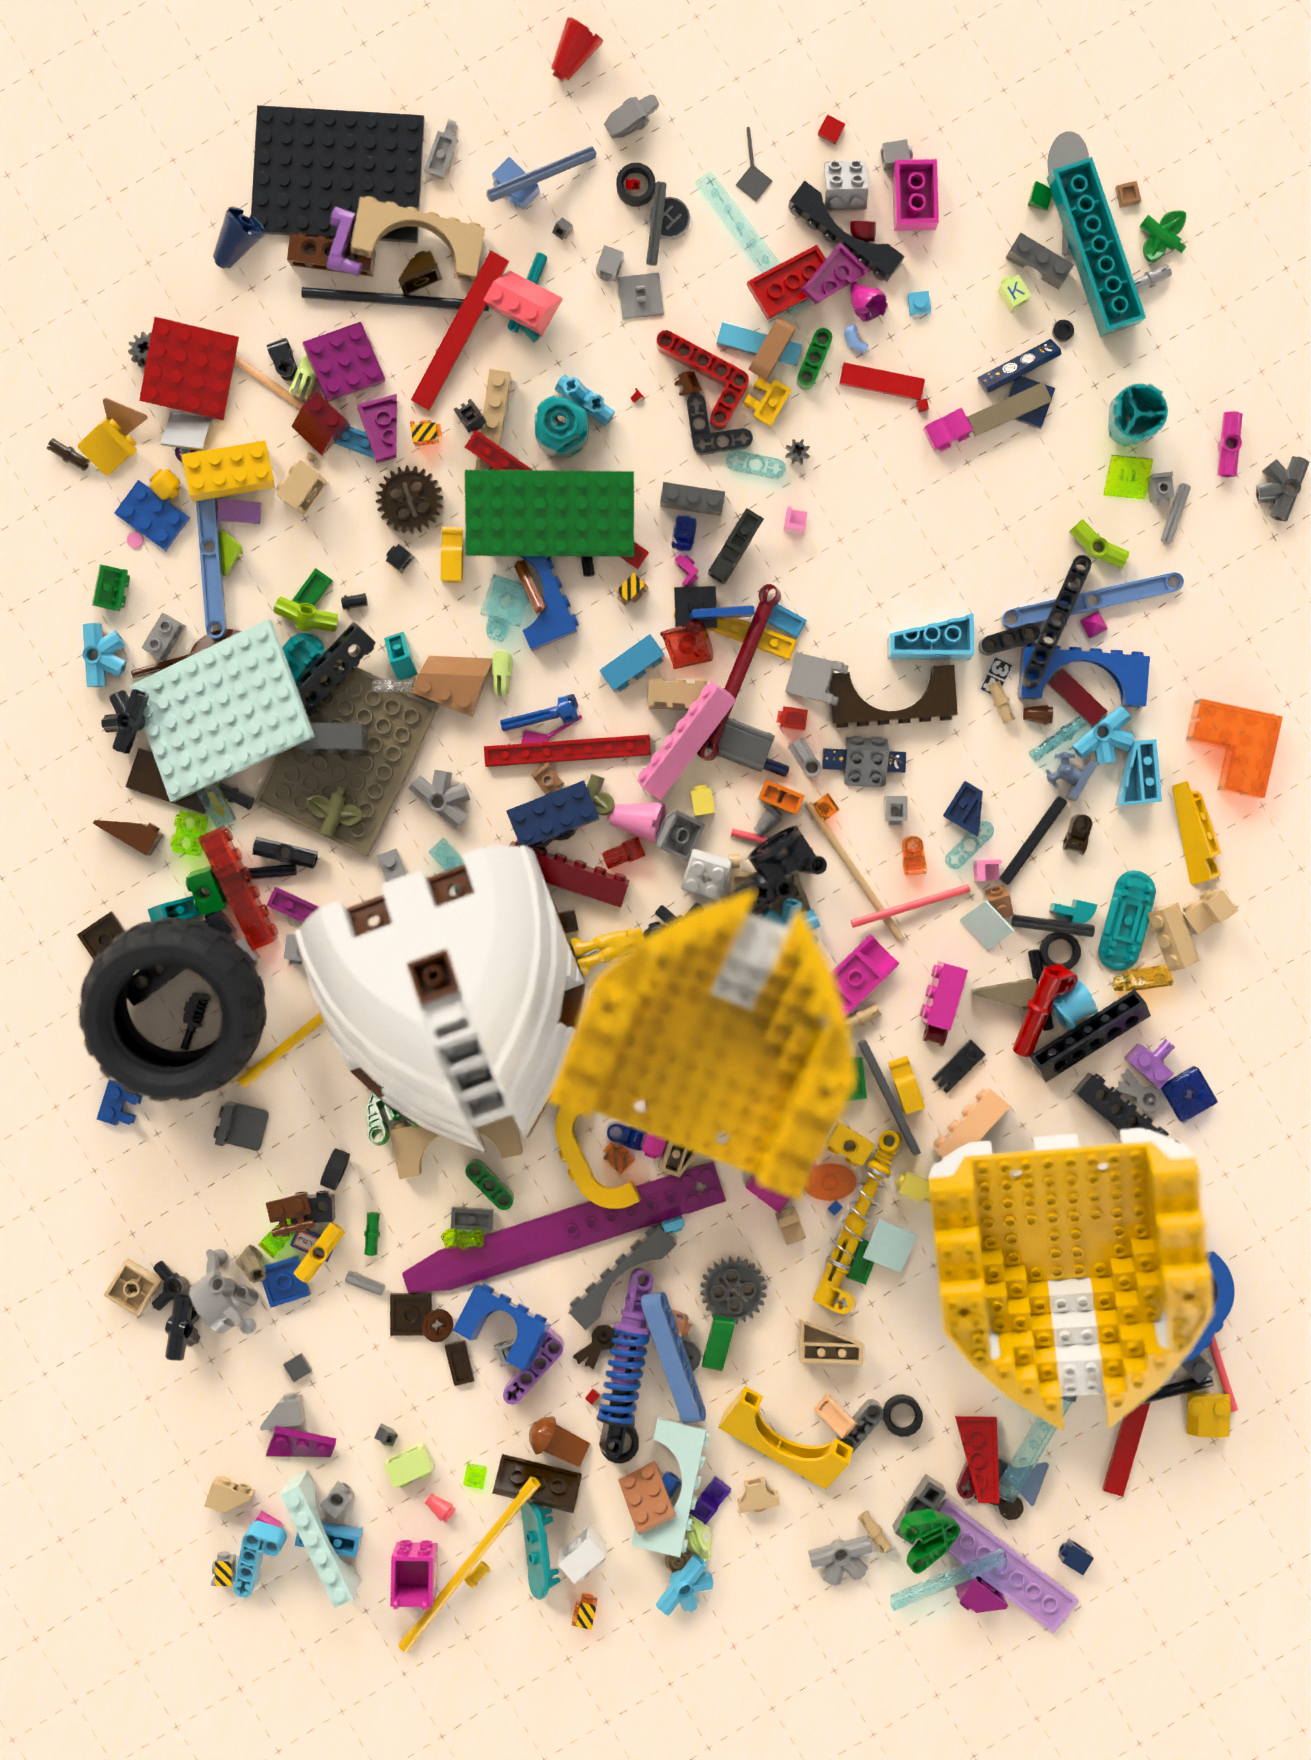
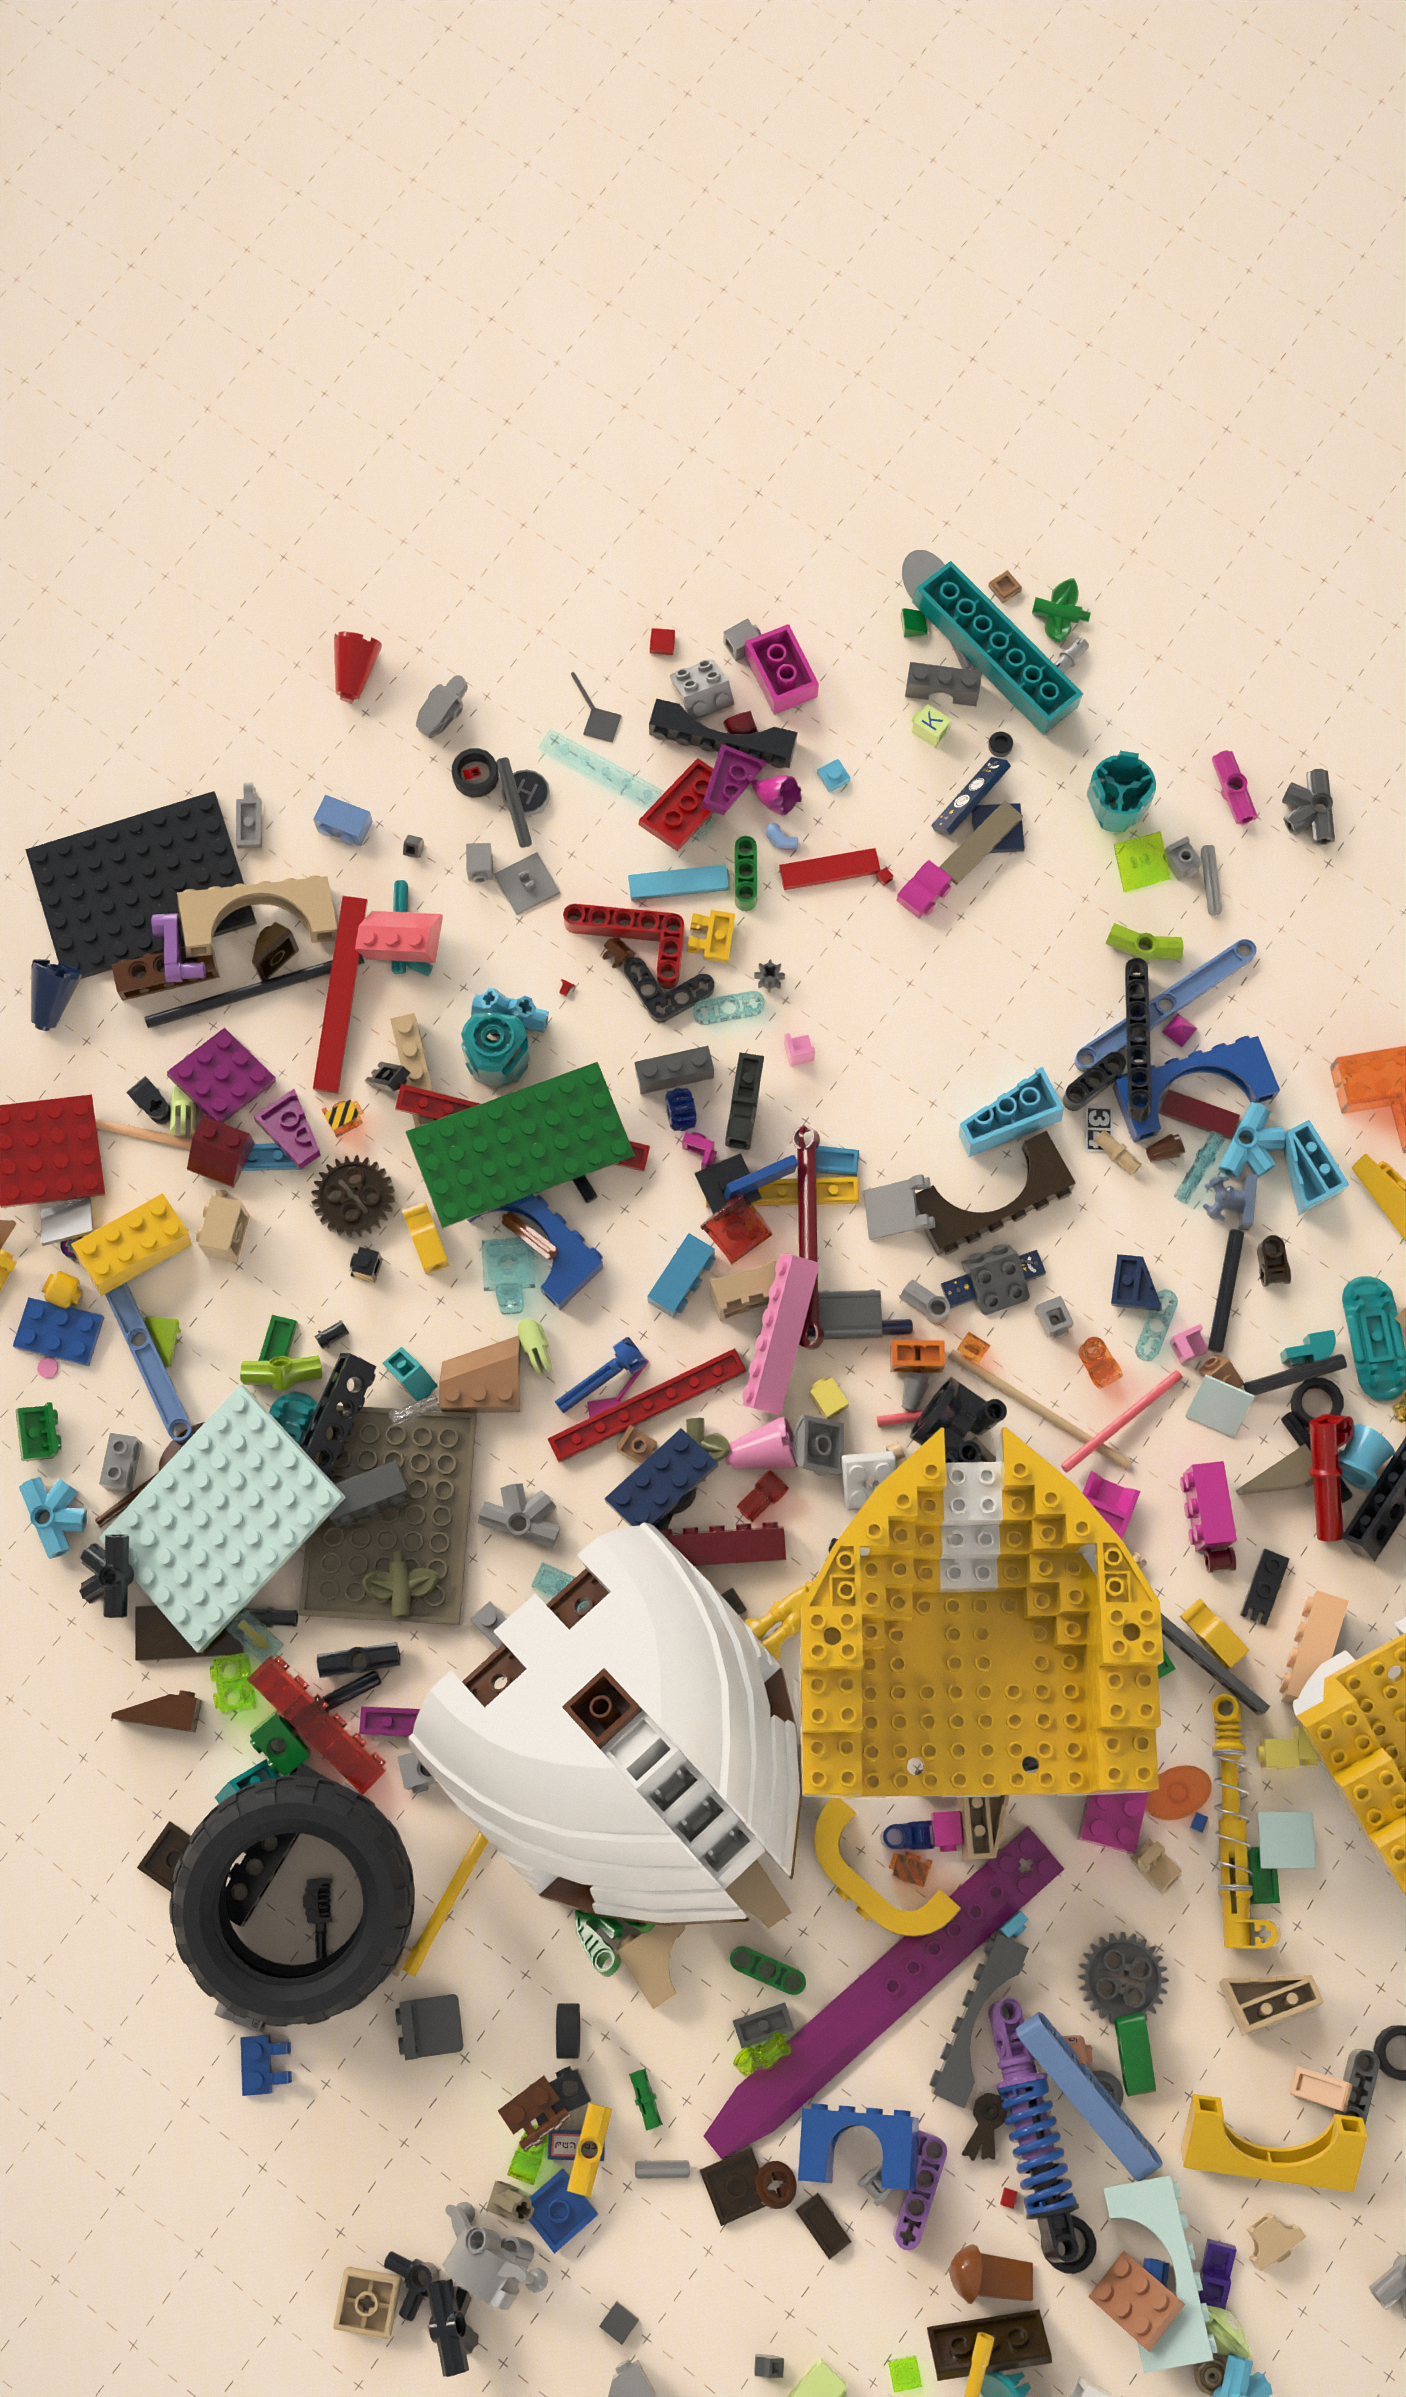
camera: 25 degrees left, 15 degrees down
medium lavender tile [217,499,262,524] -> none
sand blue axle [486,146,597,202] -> none
brick [616,573,649,606] -> none
medium nougat beam [748,317,797,381] -> none
clear red brick [776,706,808,732] -> none
yellow brick [826,1122,875,1166] -> none

